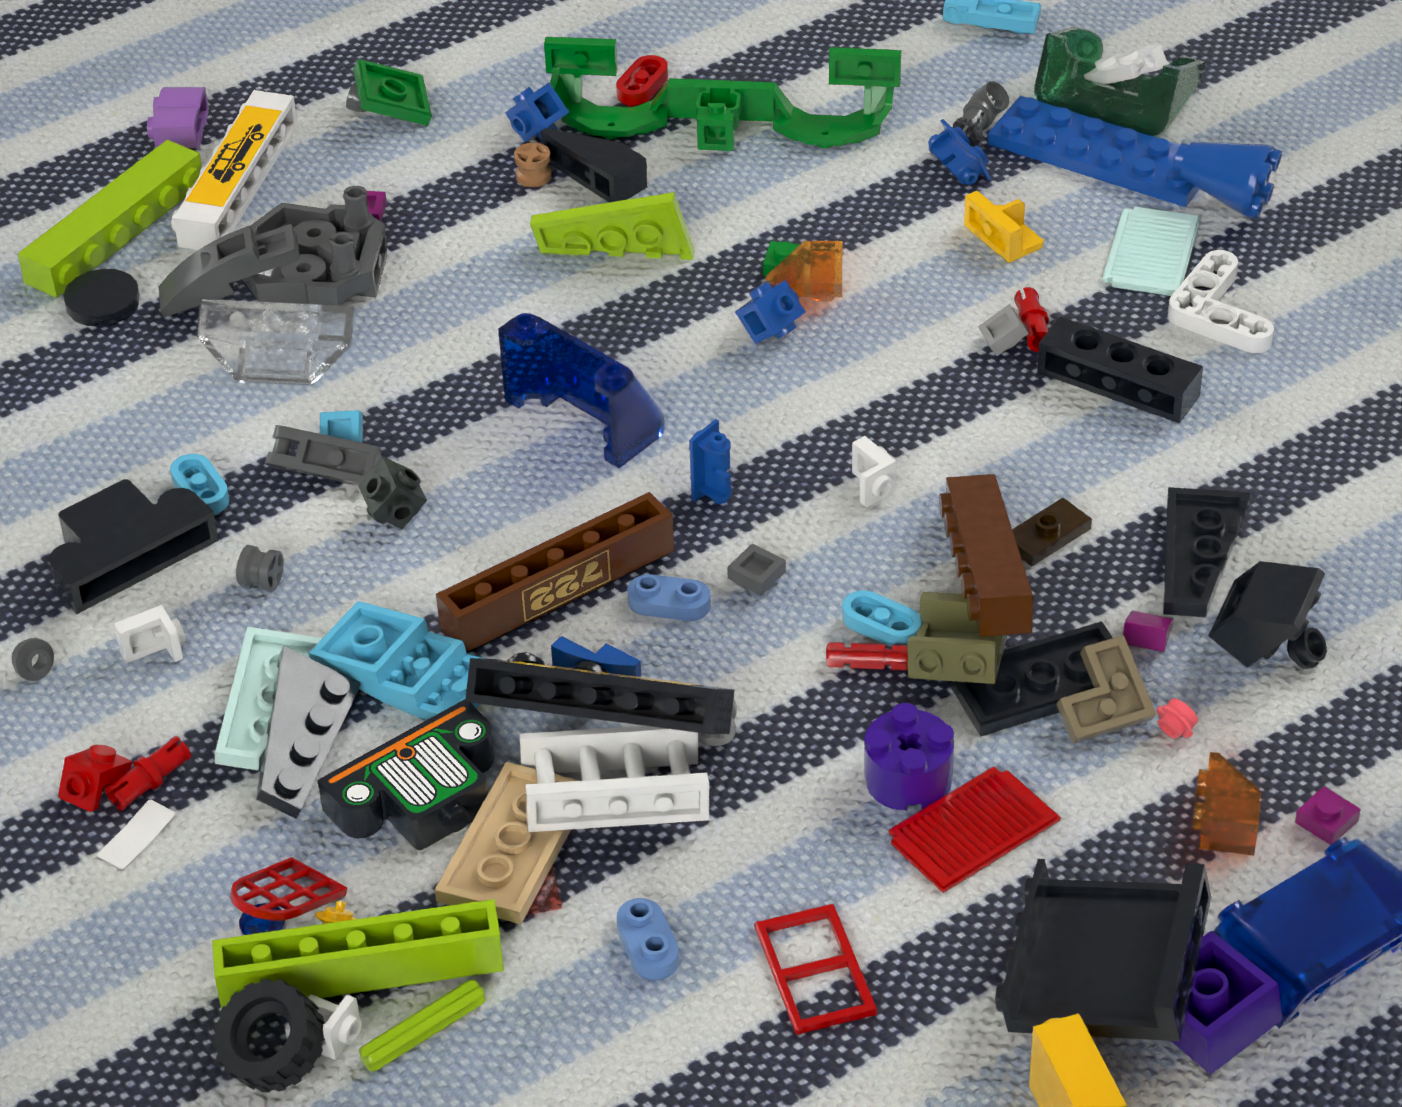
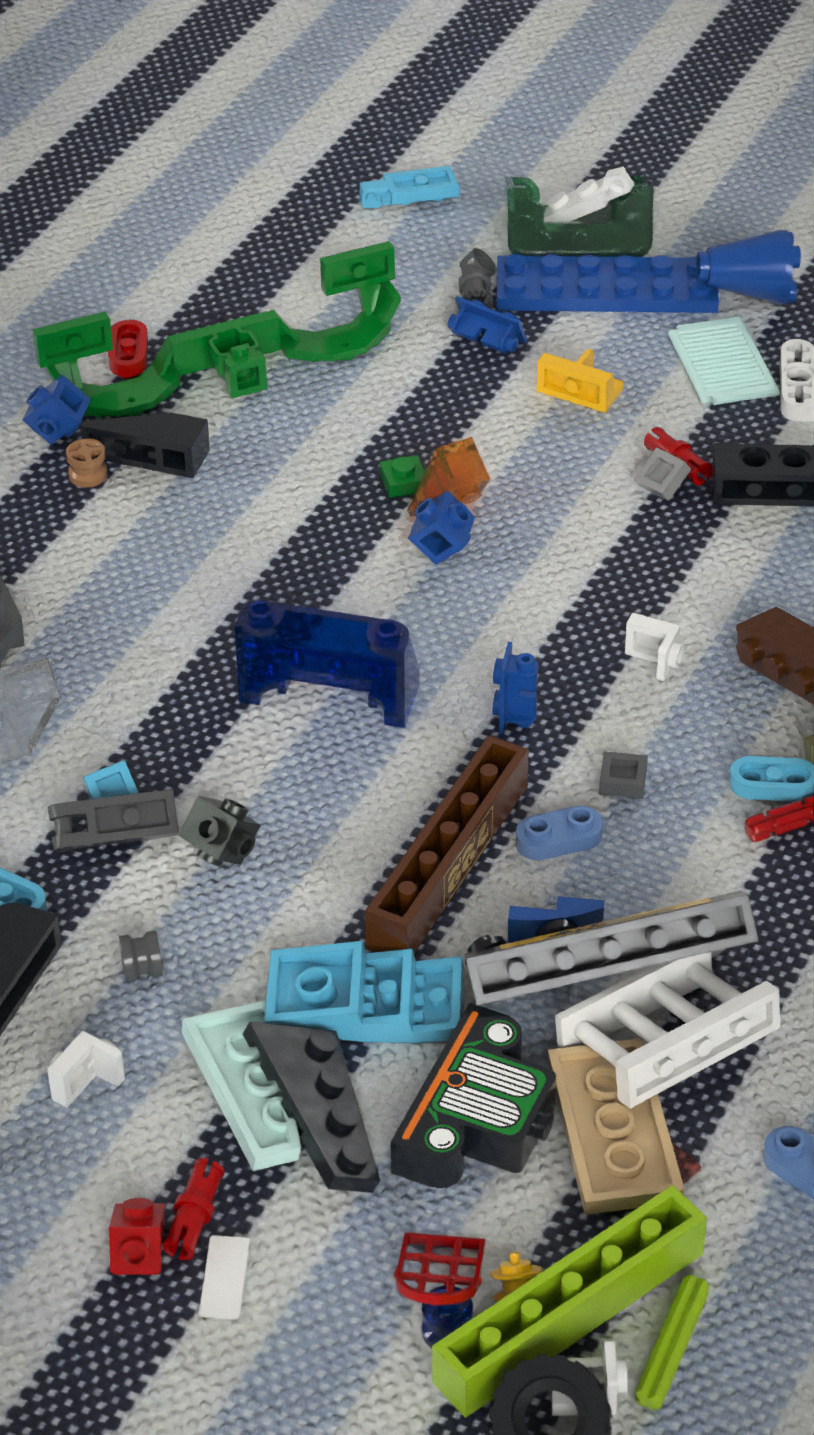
camera: 30 degrees left, 0 degrees up
lime wing [530,192,695,260] -> none

